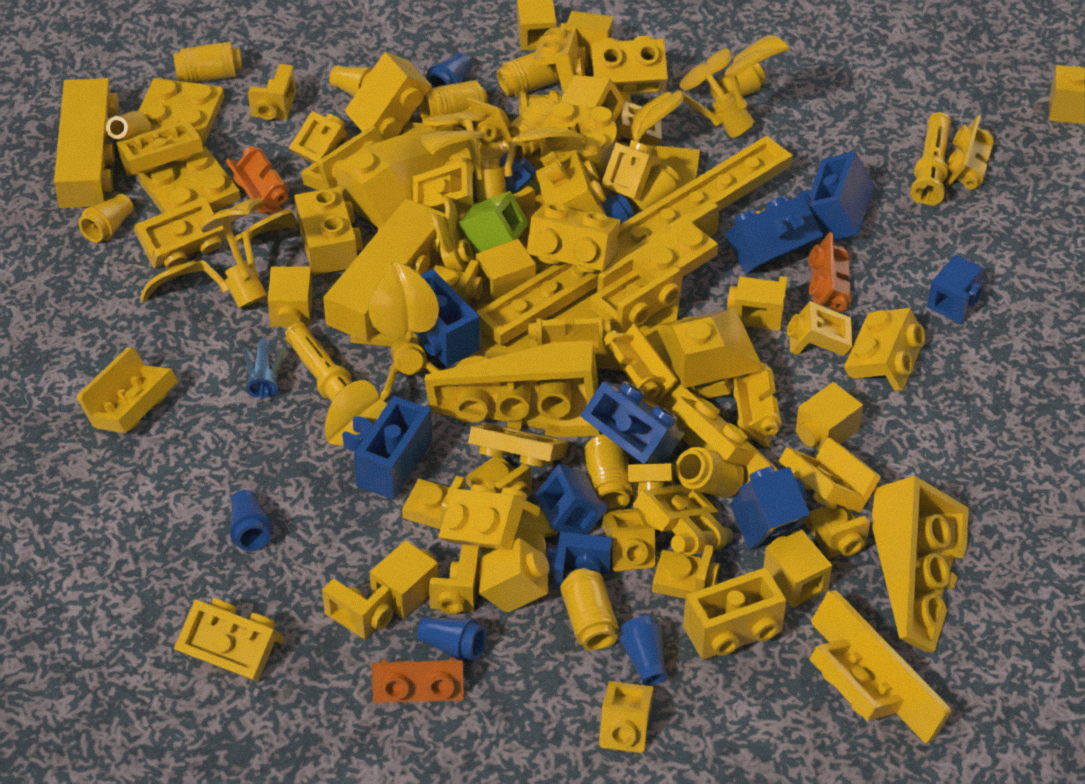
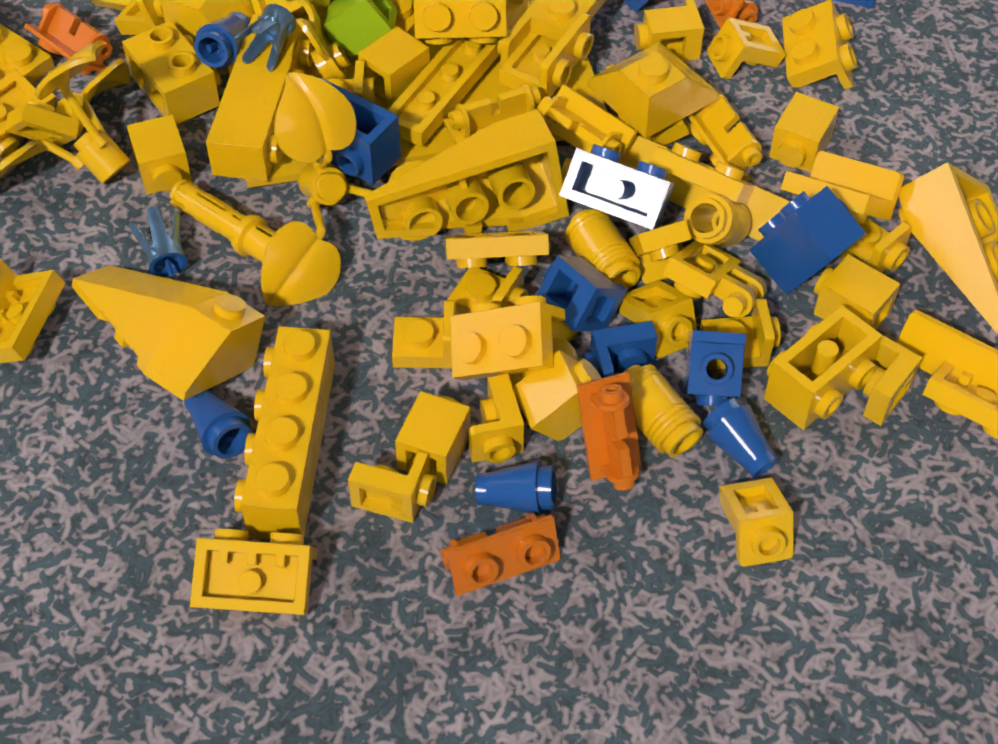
camera: 20 degrees left, 5 degrees up
blue brick [342,395,432,500] -> none
none -> yellow bracket [5,92,84,147]
none -> yellow wedge [72,265,265,401]
none -> blue cone [194,12,250,68]
none -> flat silver piece [233,4,296,72]
none -> yellow brick [234,326,335,540]
none -> orange hinge [576,371,642,491]
none -> blue brick [685,330,746,406]
none -> yellow bracket [863,336,923,426]

